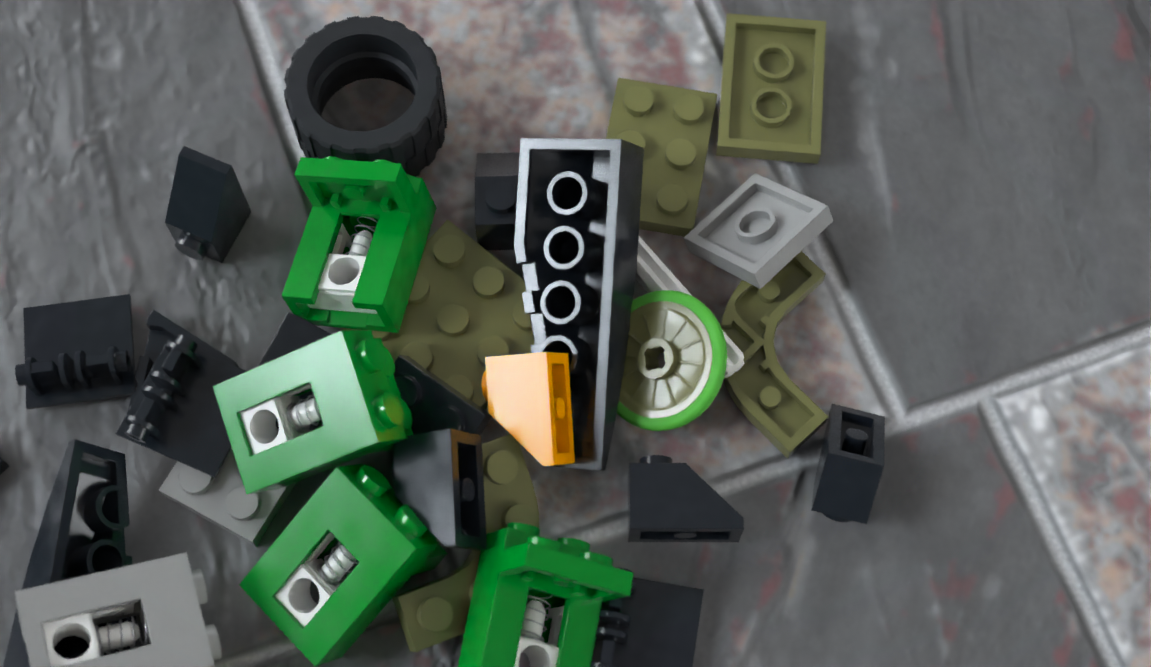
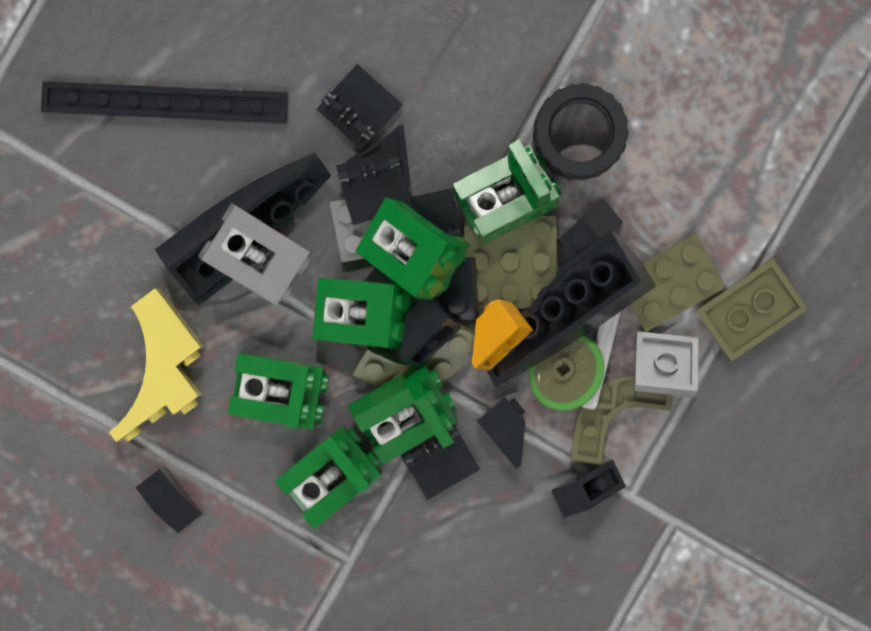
camera: 55 degrees right, 20 degrees up
black slope [165,146,252,263] -> none

